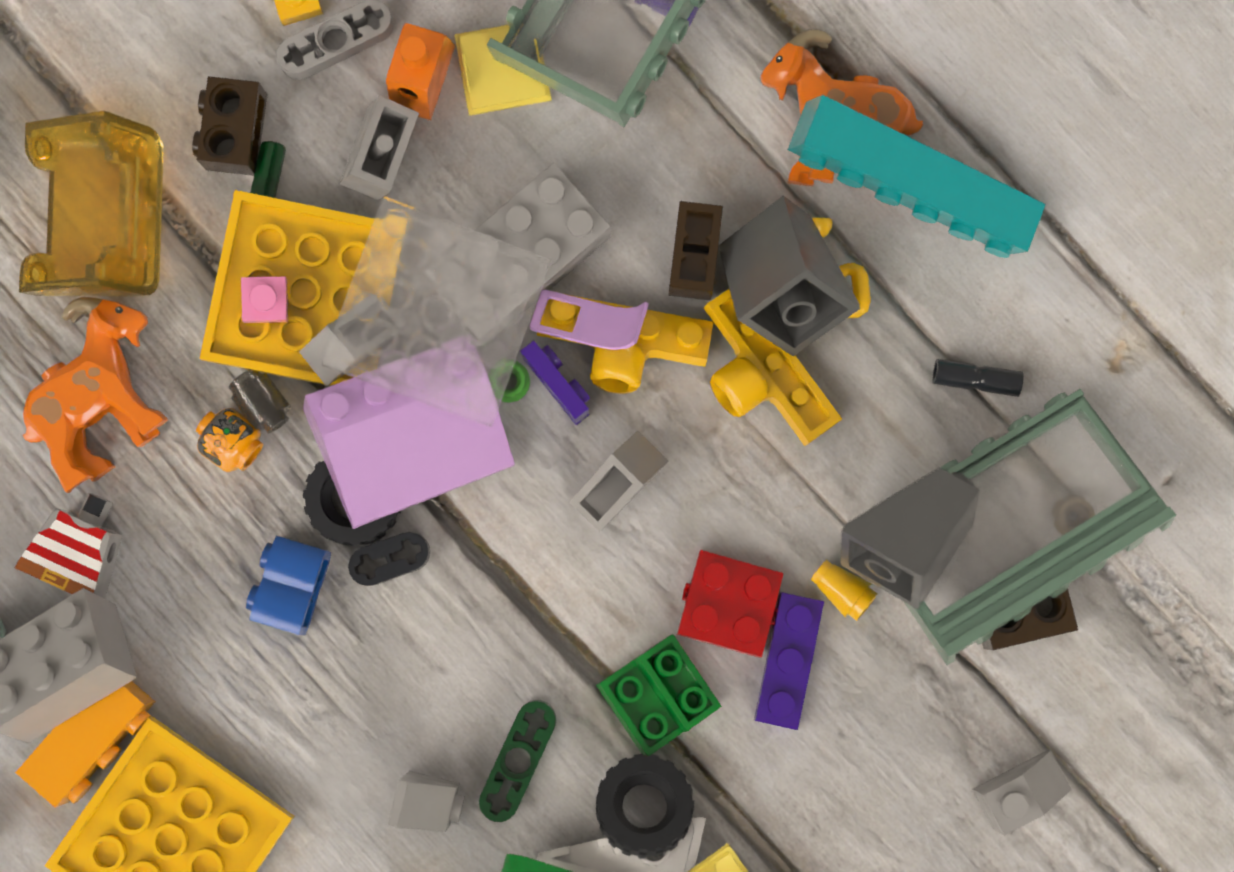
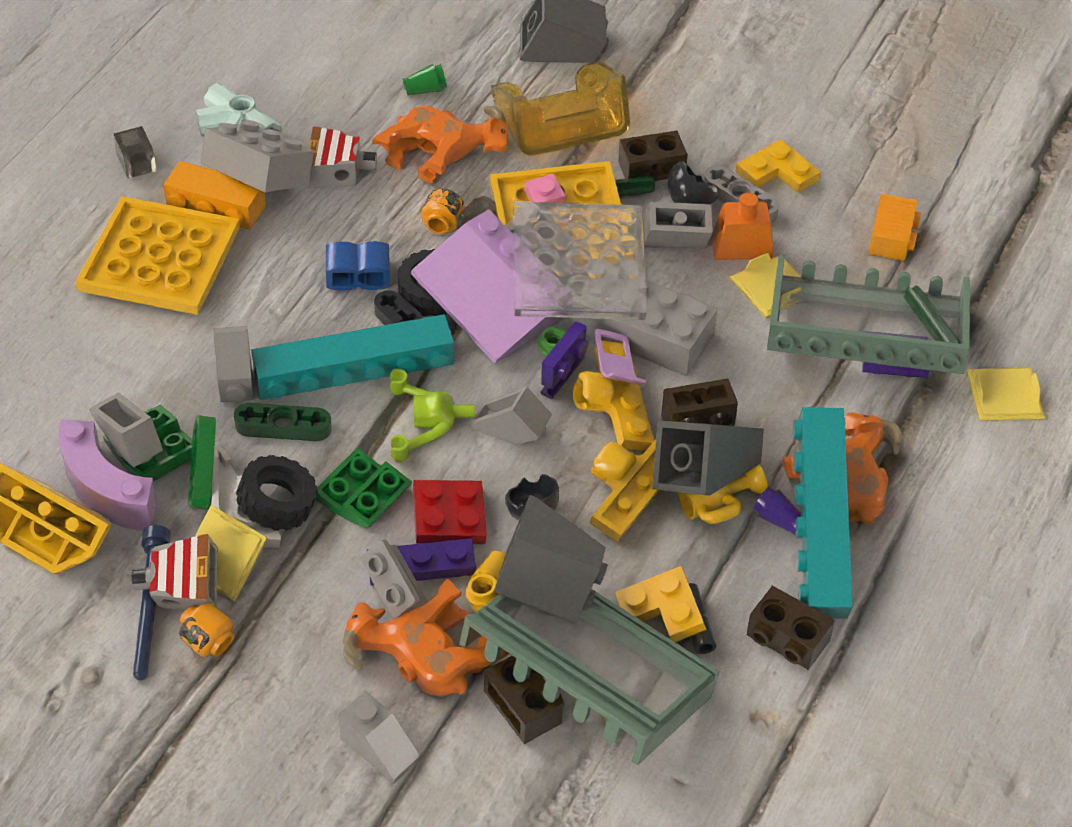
camera: 70 degrees right, 35 degrees down
none -> teal brick [251,314,454,400]
none -> orange animal [343,579,510,697]
none -> light grey bracket [360,539,428,619]
none -> lime piece [390,369,475,462]
none -> yellow cone [466,574,500,612]
none -> black hair [505,474,559,520]
none -> yellow plate [615,566,706,642]
none -> black hair [668,162,718,205]
none -> dark brown brick [746,585,835,670]
none -> dark purple cone [753,487,801,535]

